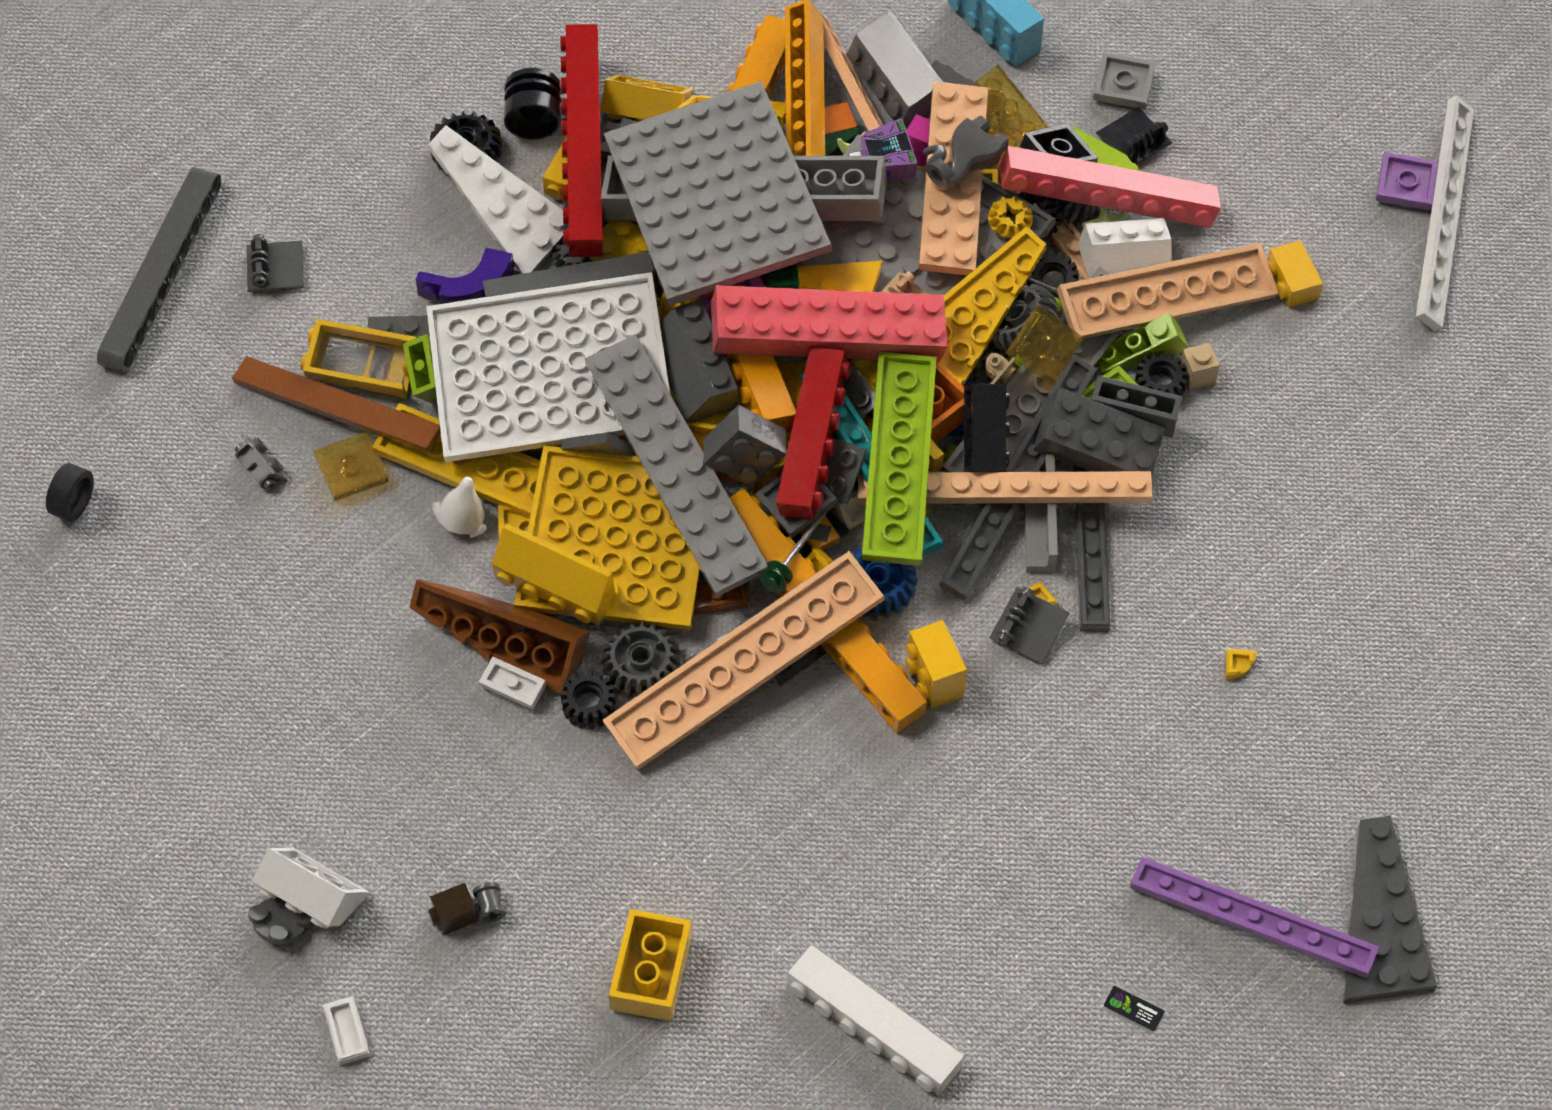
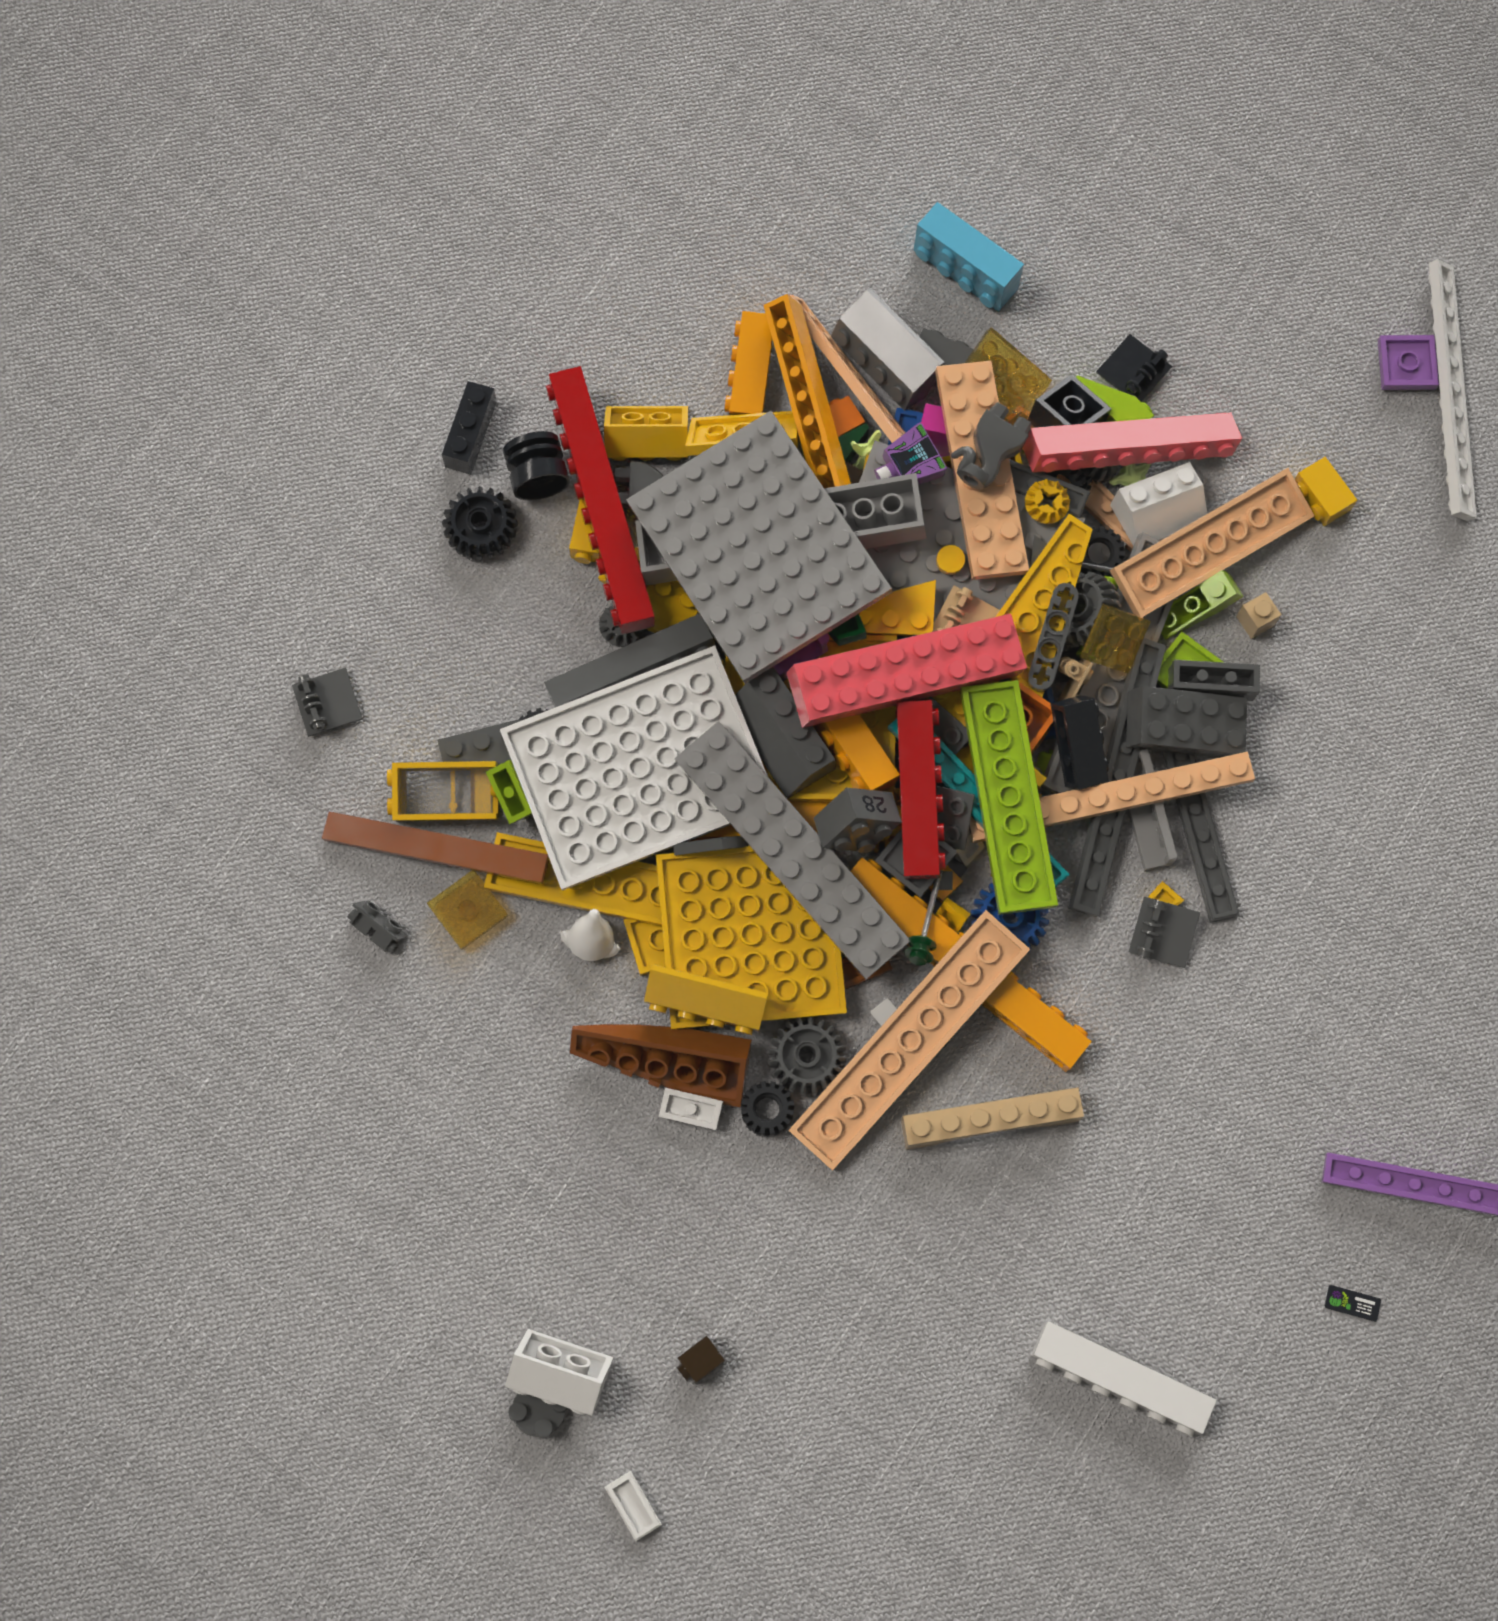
camera: 15 degrees left, 15 degrees up
black tyre [46,463,94,522] -> none
dark grey beam [97,167,221,372] -> none
dark purple arch [415,247,514,304] -> none
white wing [428,125,569,274] -> none
dark grey bush [473,882,506,923] -> none
yellow brick [609,909,692,1022] -> none
yellow brick [904,620,967,709] -> none
light grey plate [1093,52,1156,110] -> none
black tyre [1135,351,1188,396] -> none
yellow tile [1225,649,1257,680] -> none
none -> black brick [442,381,497,475]
none -> tan arch [901,1087,1084,1150]
none -> yellow tile [936,545,965,575]
none -> dark grey beam [1028,583,1078,692]

